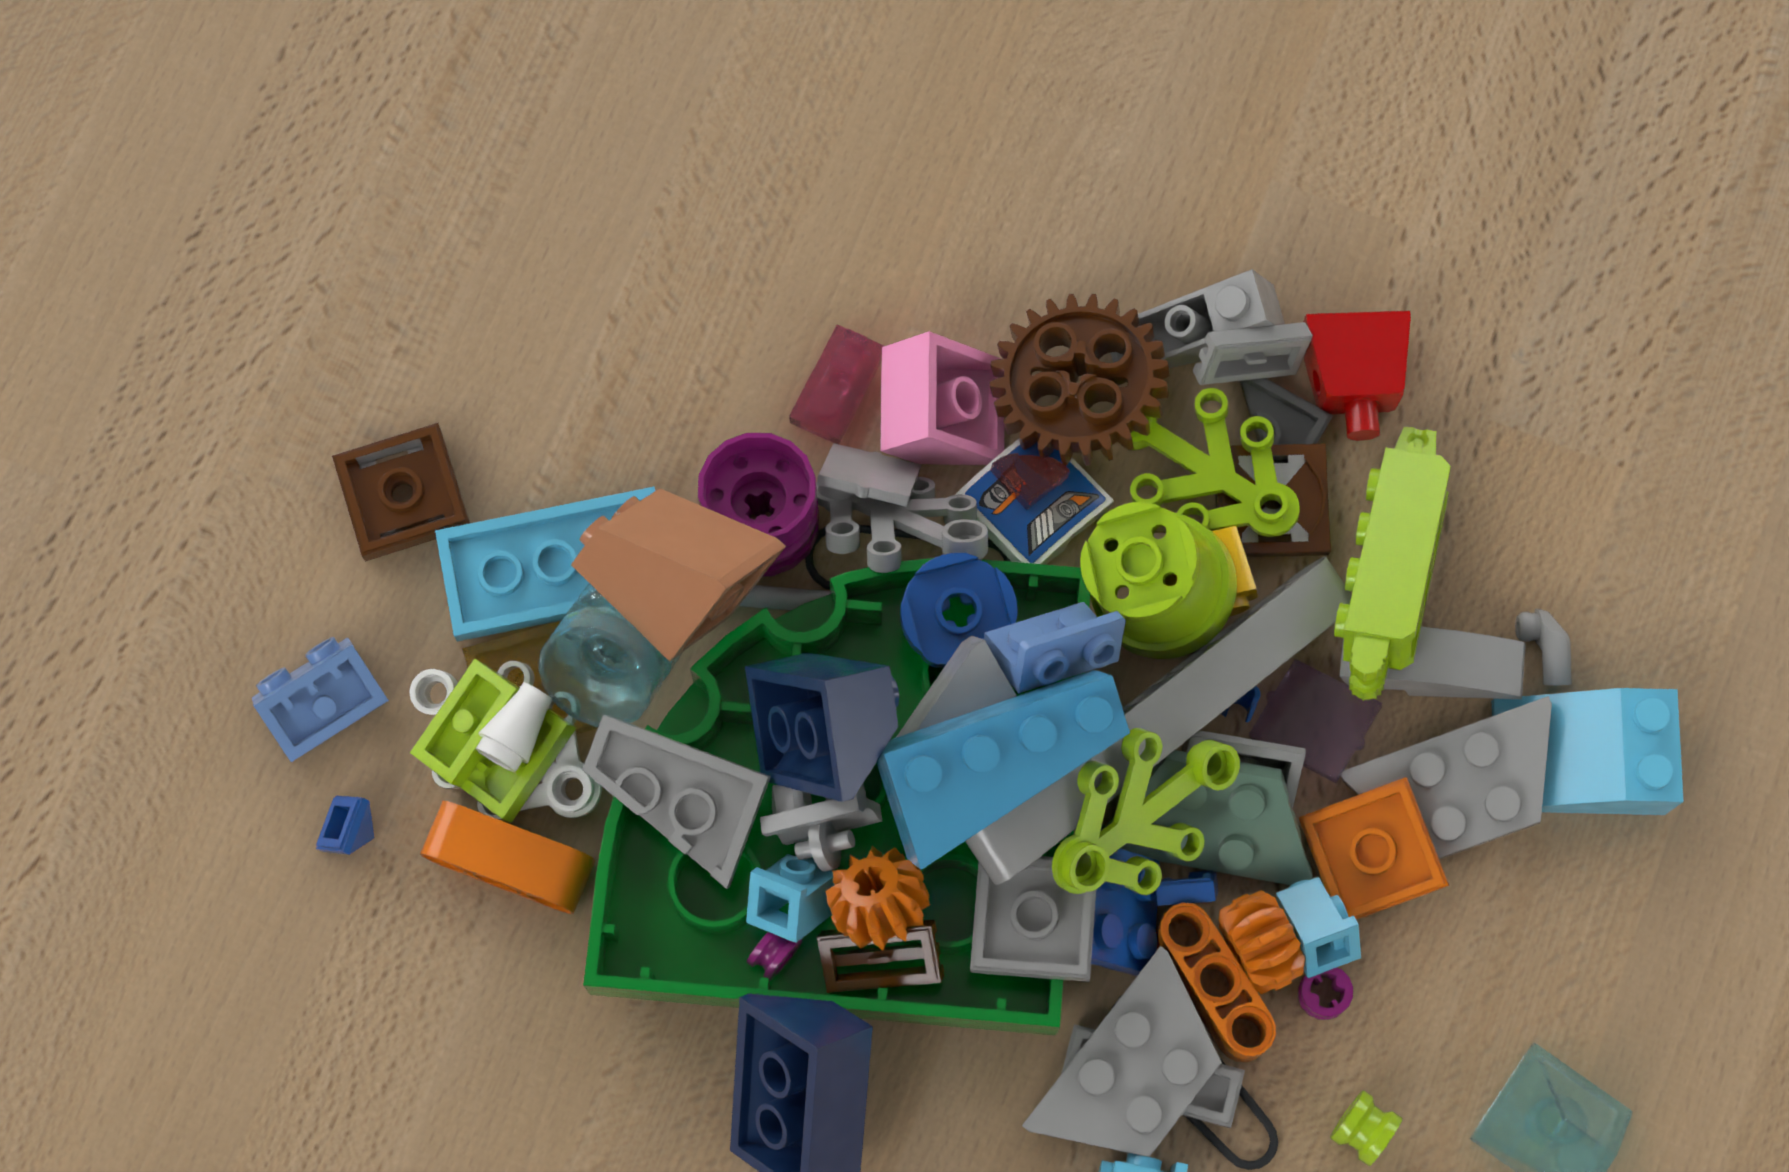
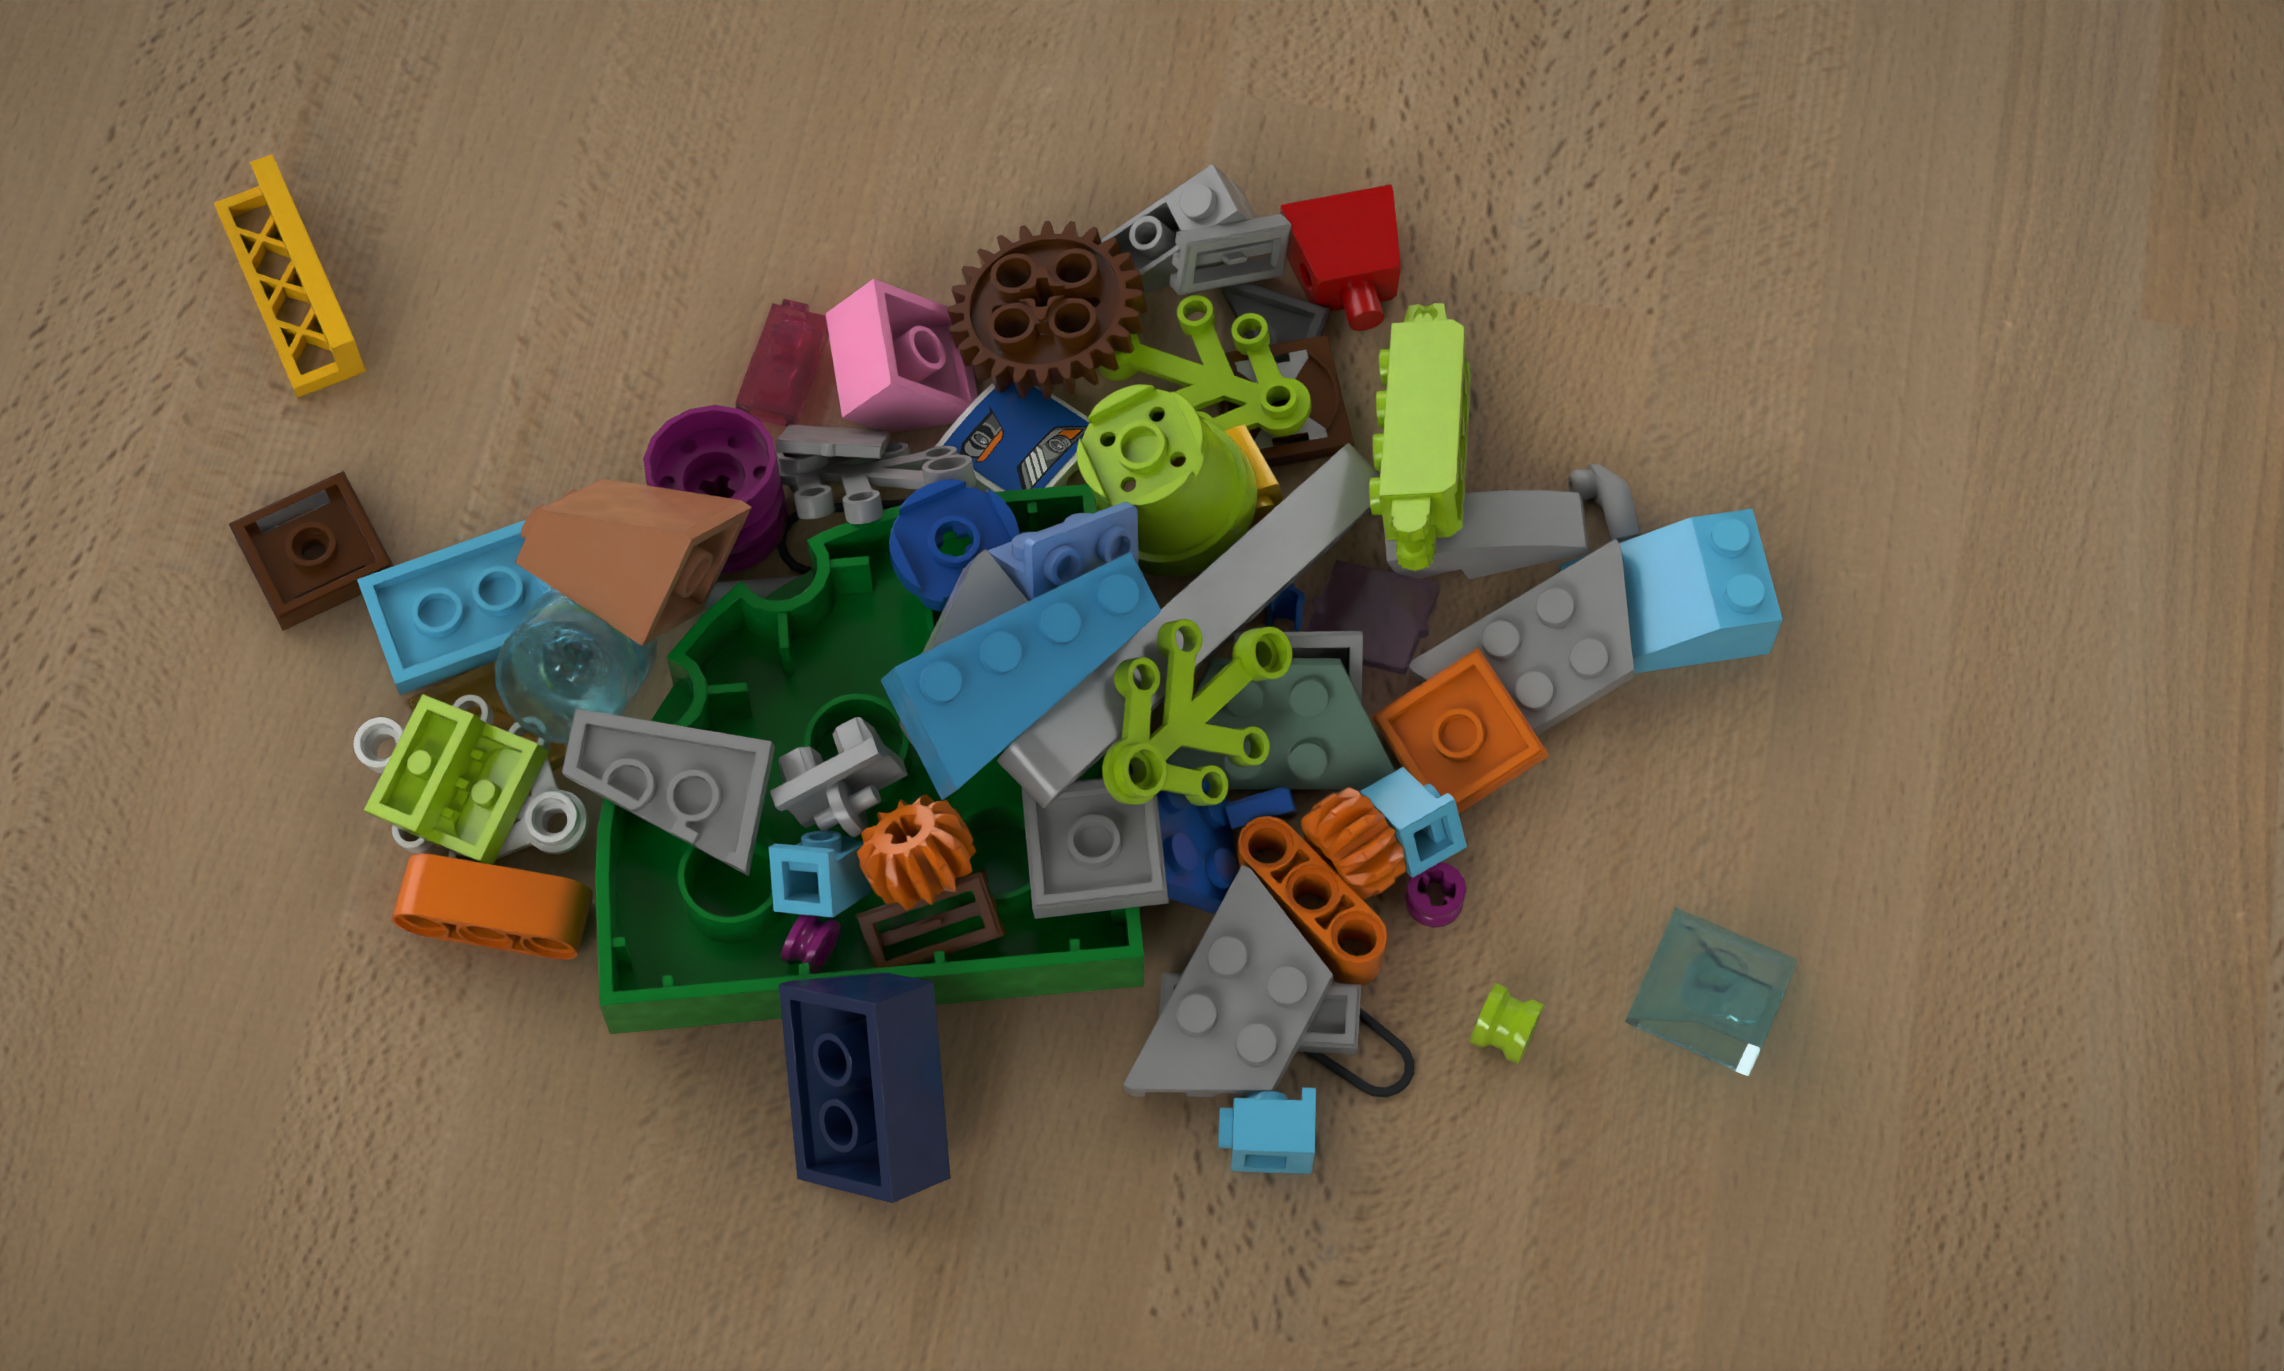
camera: 10 degrees left, 10 degrees down
medium blue bracket [252,637,389,762] -> none
blue slope [316,796,375,855] -> none
white cone [476,683,553,773] -> none
dark blue slope [745,653,899,802] -> none
tile [990,453,1070,510] -> none
none -> yellow fence [214,154,366,398]

